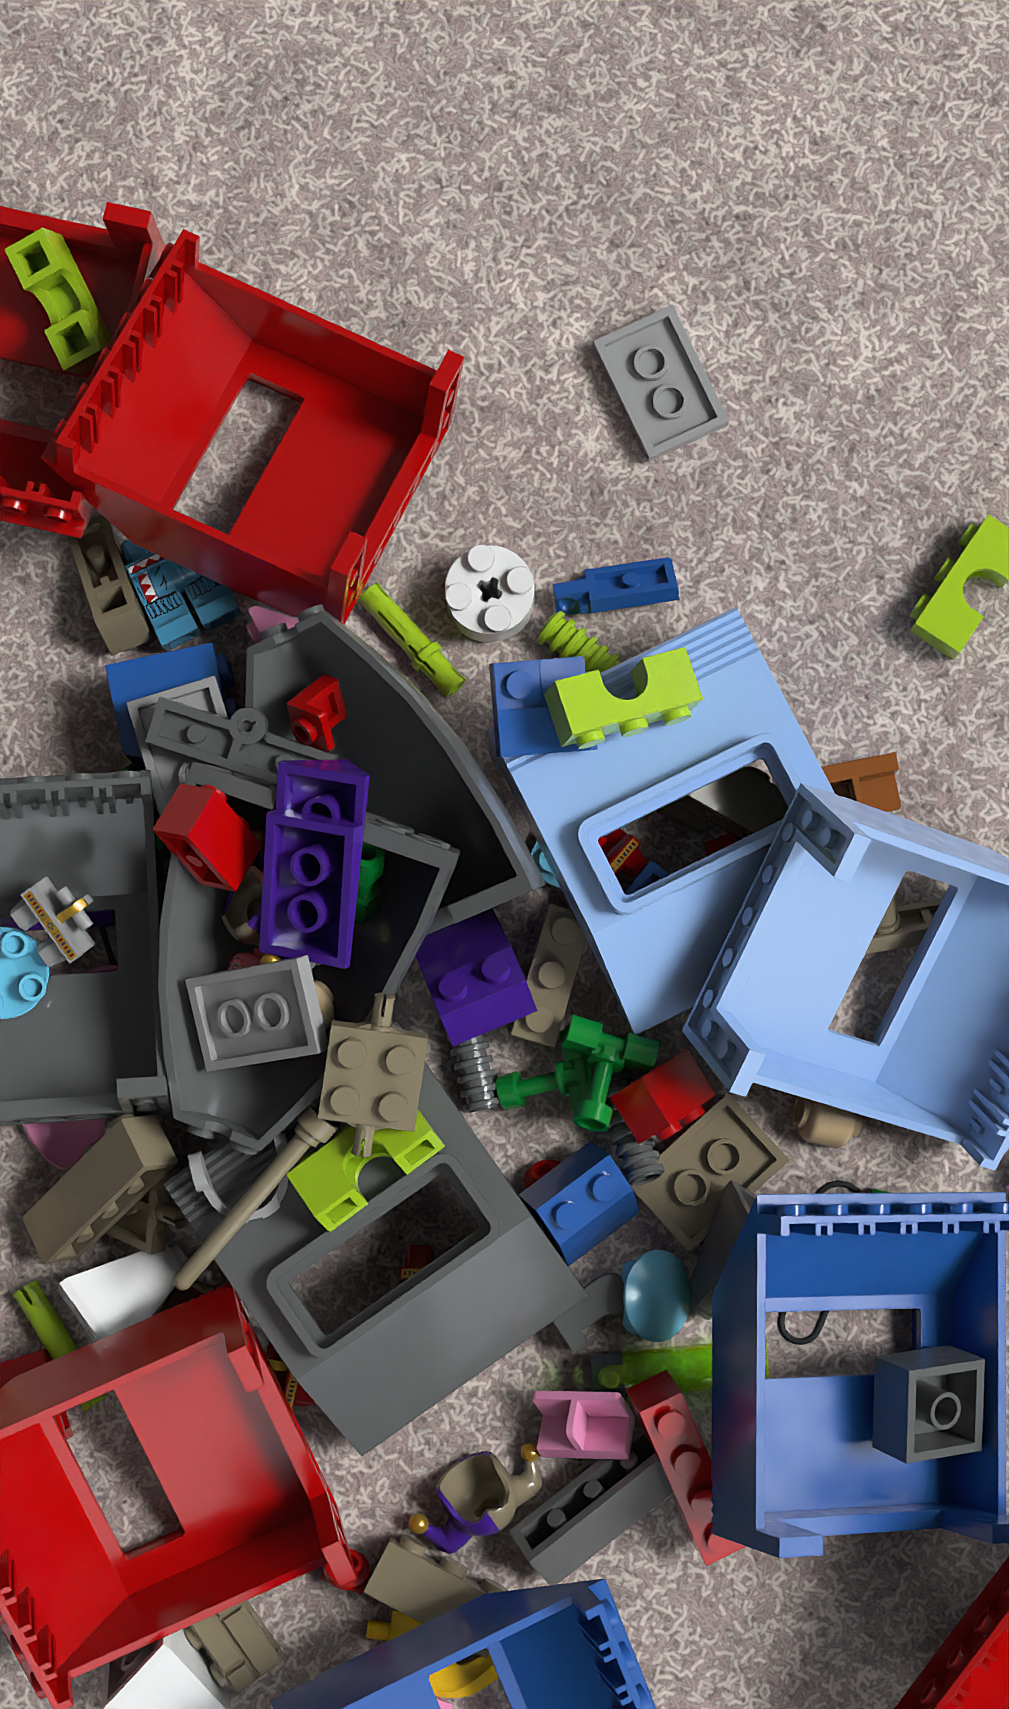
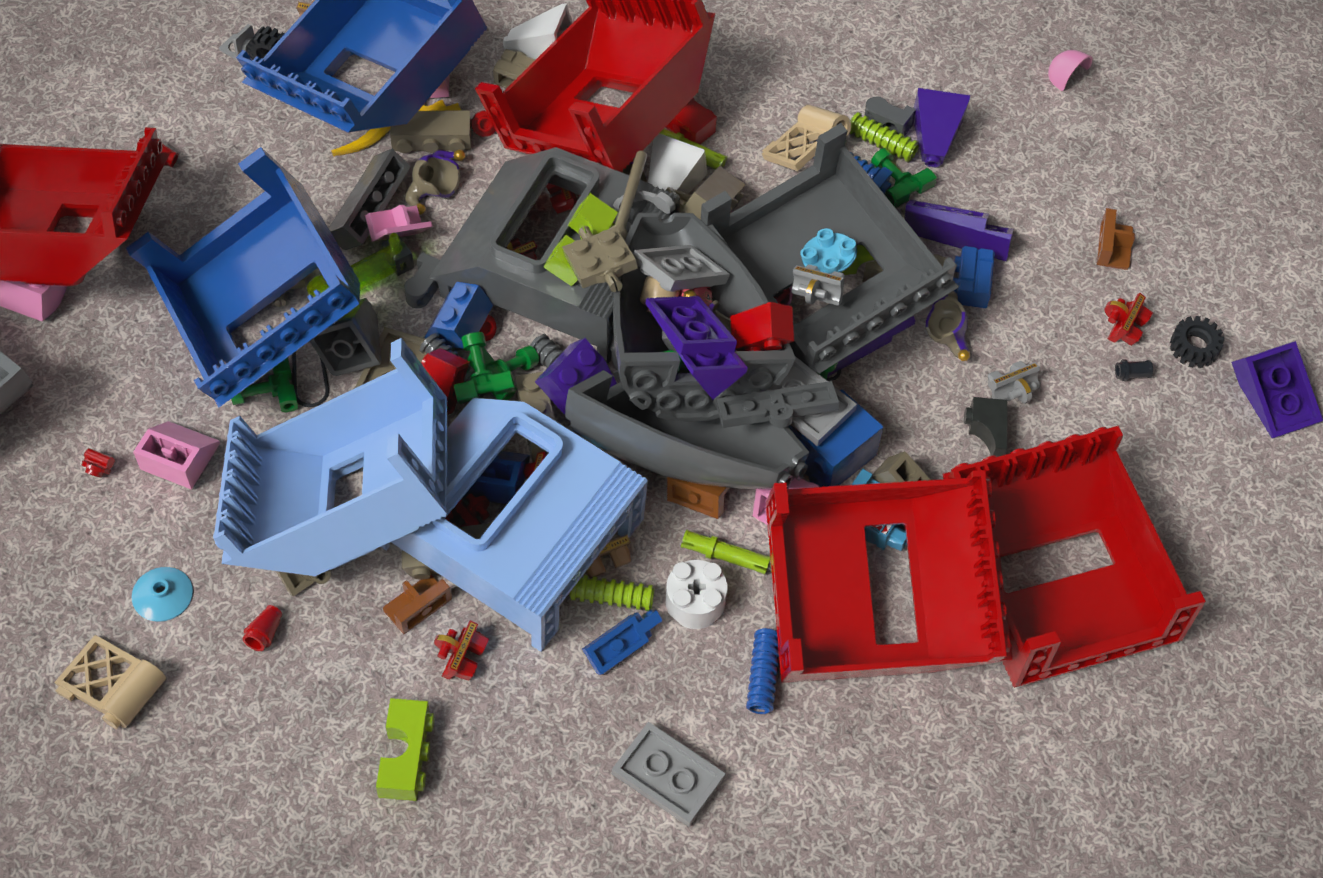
camera: 145 degrees right, 25 degrees down
lime arch [4,228,112,375] -> none
red bracket [286,674,347,753] -> none
blue plate [489,656,598,757] -> none
lime arch [544,647,703,749] -> none
medium azure dish [621,1250,691,1342] -> none
arch [625,1370,746,1566] -> none
dark grey brick [872,1345,985,1464] -> none
none -> red hips [434,620,489,681]
none -> blue piece [746,628,779,714]

